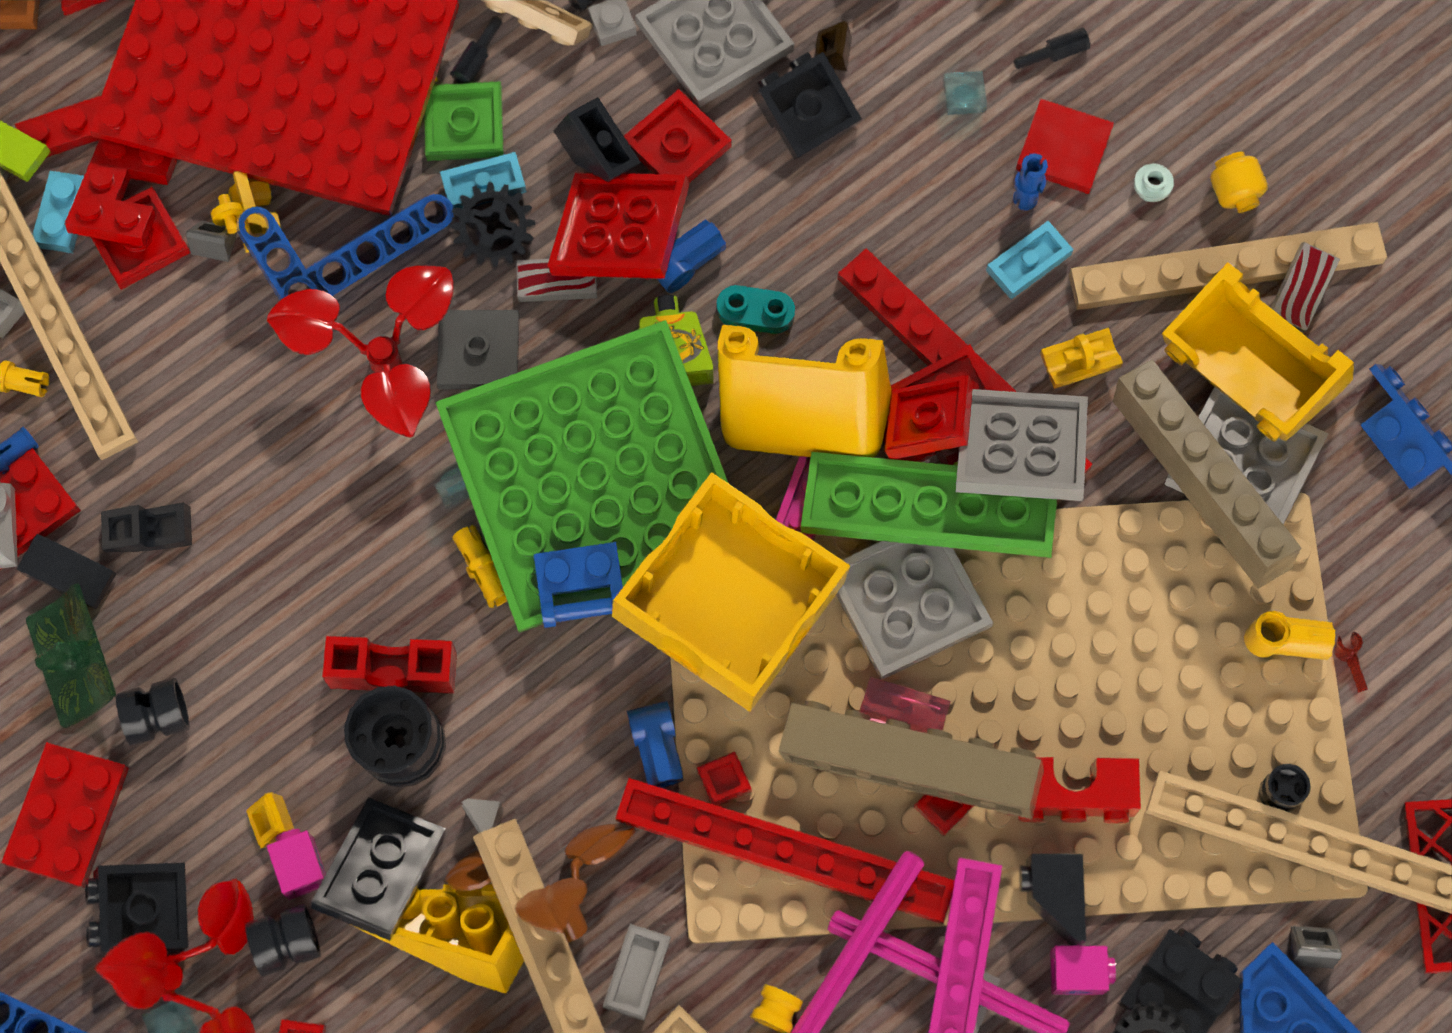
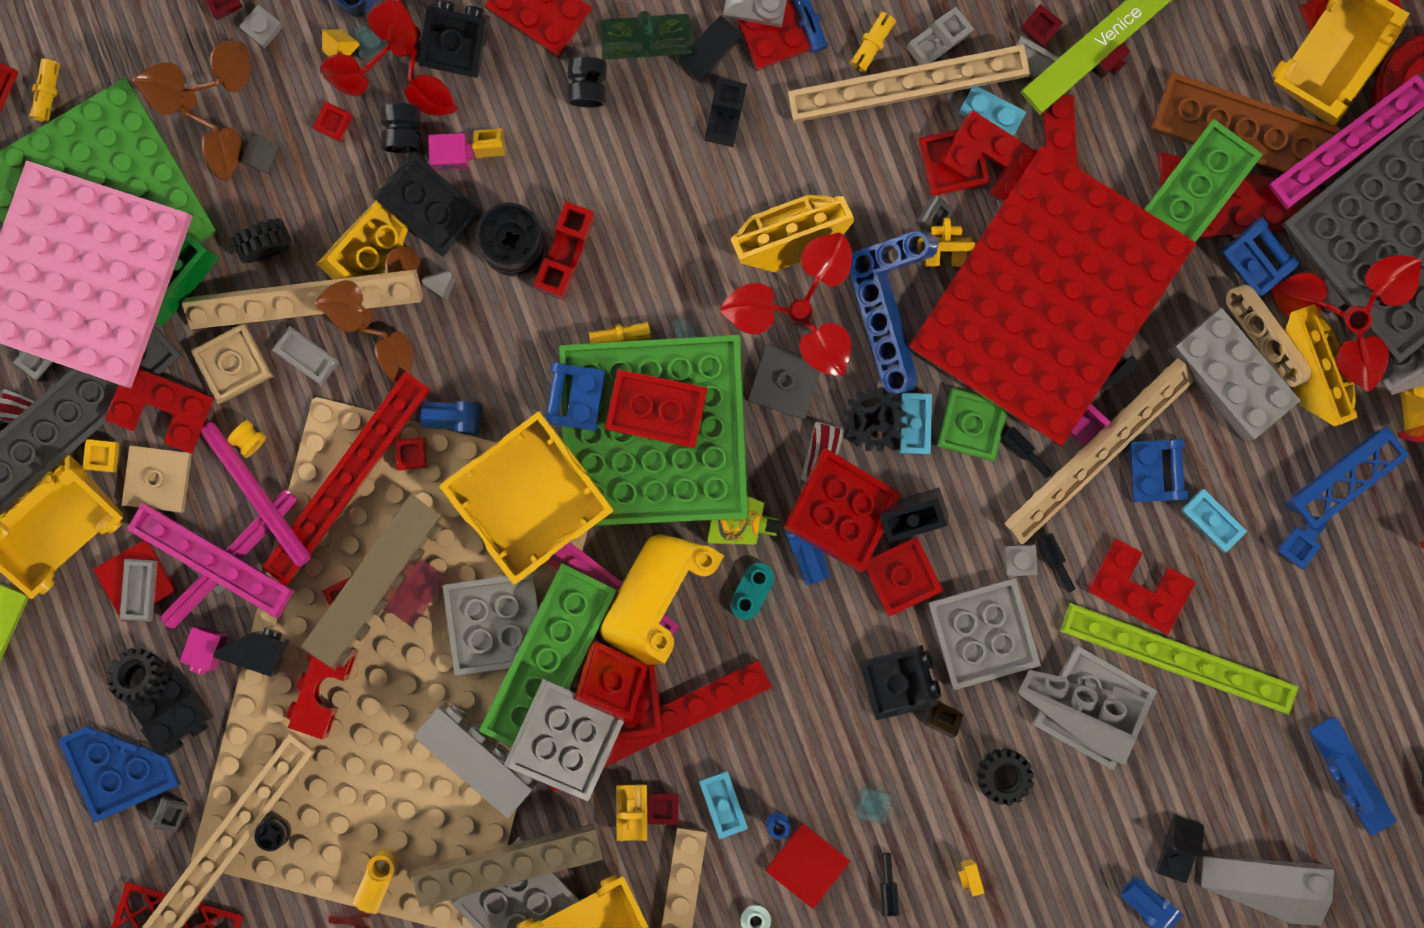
camera: 105 degrees right, 15 degrees up
none -> light grey brick [413,703,538,819]
none -> red plate [605,369,708,449]
none -> dark red plate [648,792,679,825]
none -> yellow wedge [731,195,854,272]

